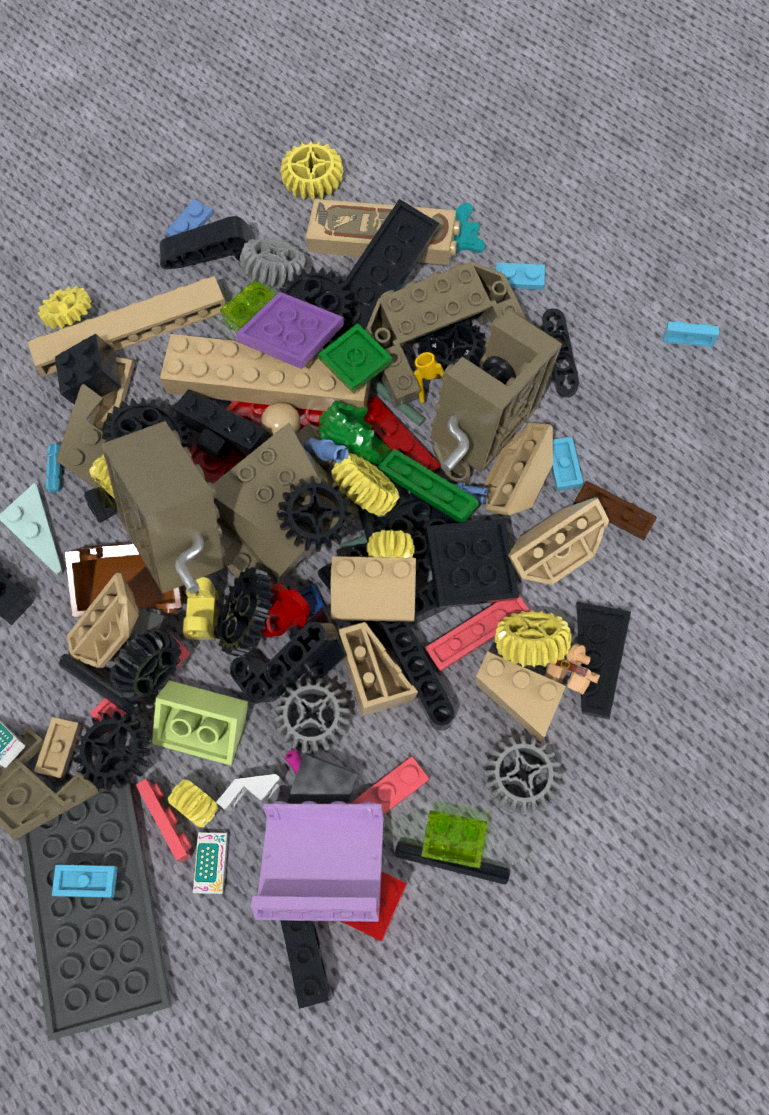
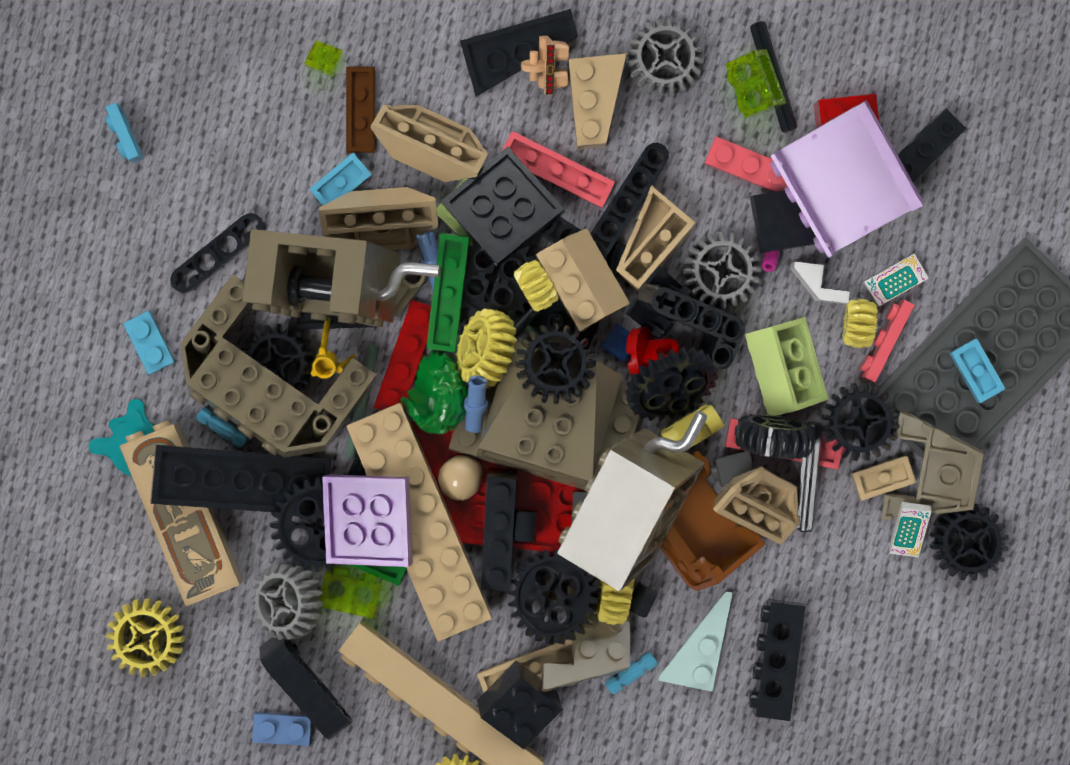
camera: 125 degrees left, 20 degrees up
green plate [318,324,392,393] -> none
light yellow gear [495,610,572,667] -> none
none -> clear neon green slope [304,40,343,77]

